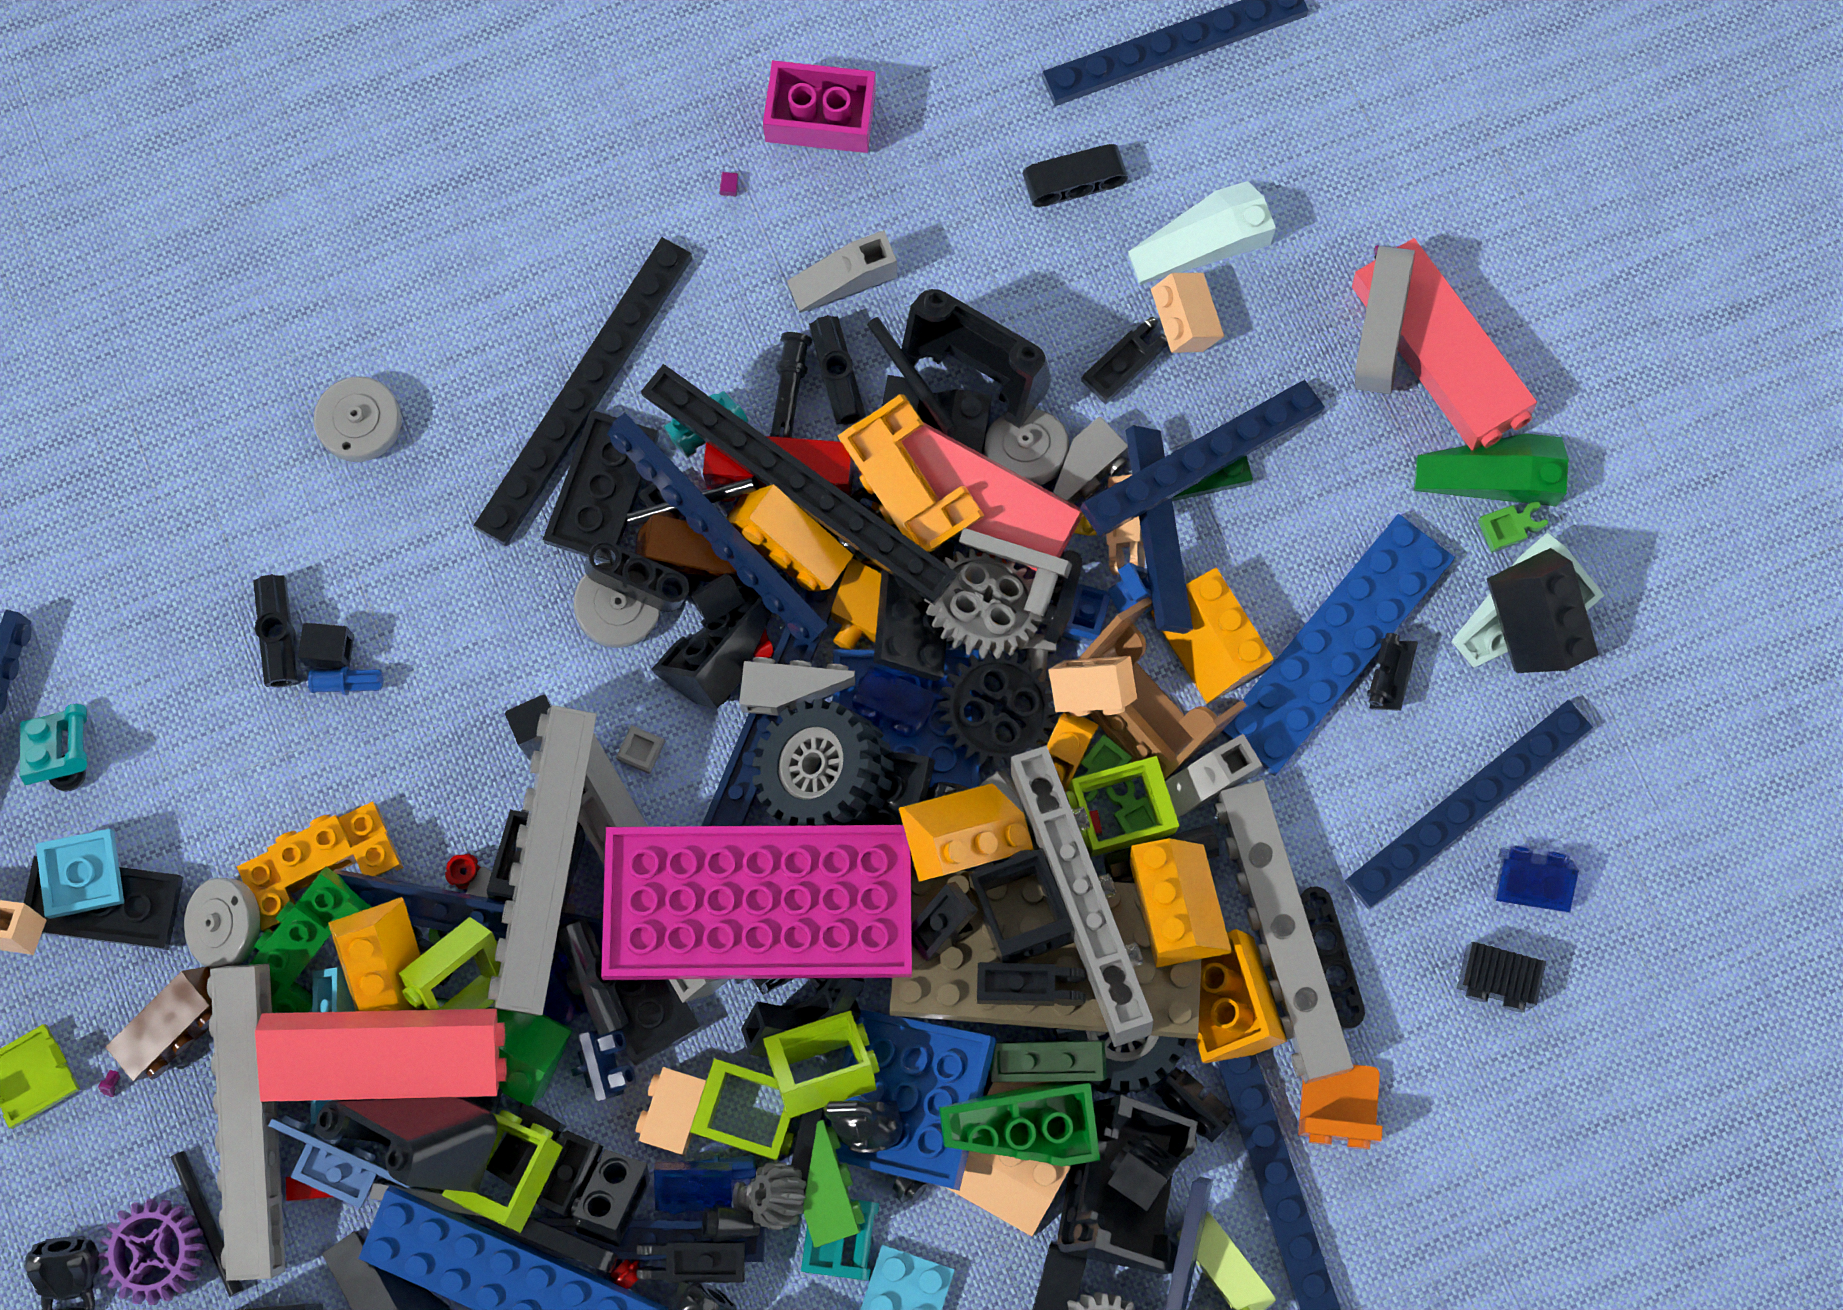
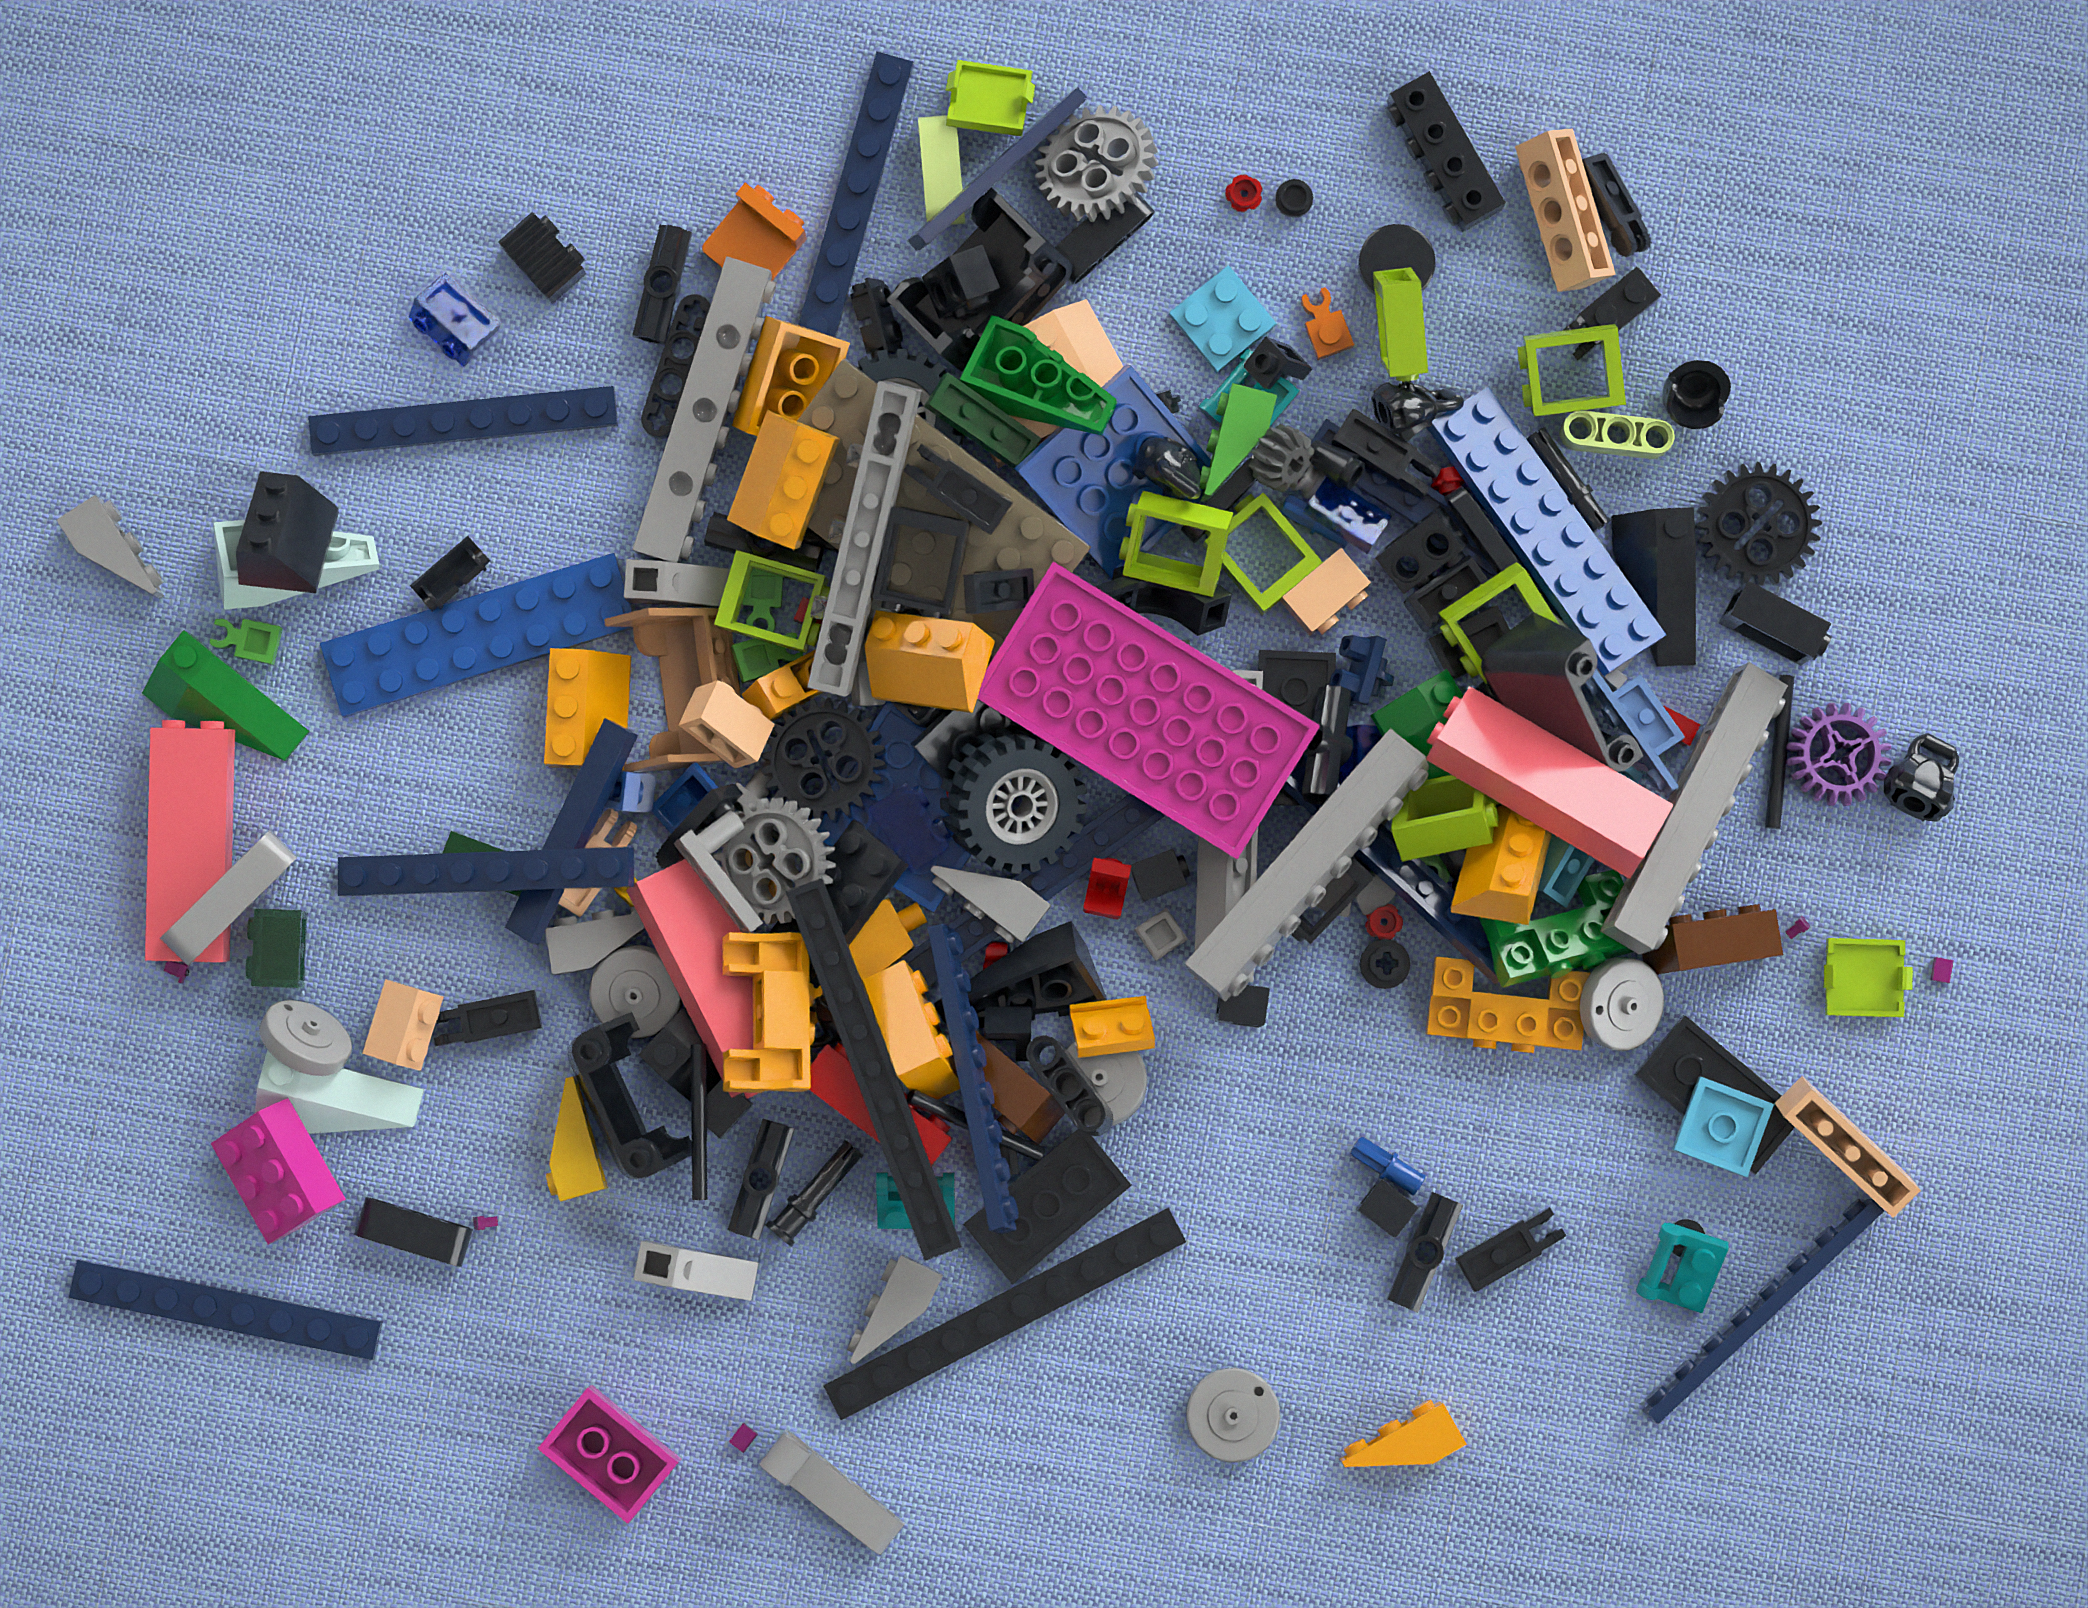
camera: 150 degrees left, 10 degrees up
none -> light grey slope [56,495,165,599]
none -> dark pink brick [210,1098,346,1245]
none -> clear green brick [245,909,308,989]
none -> light grey wheel [259,1000,352,1076]
none -> magenta piece [473,1216,498,1230]
none -> yellow slope [546,1076,608,1202]
none -> black piece [632,224,692,345]
none -> light grey beam [759,1430,905,1555]
none -> light grey slope [847,1254,943,1364]
none -> light orange plate [1069,996,1155,1058]
none -> red bracket [1083,857,1132,920]
none -> black brick [1130,849,1191,903]
none -> black bracket [1244,337,1312,390]
none -> light orange slope [1339,1399,1467,1467]
none -> black piece [1359,939,1410,990]
none -> black hinge [1454,1207,1566,1292]

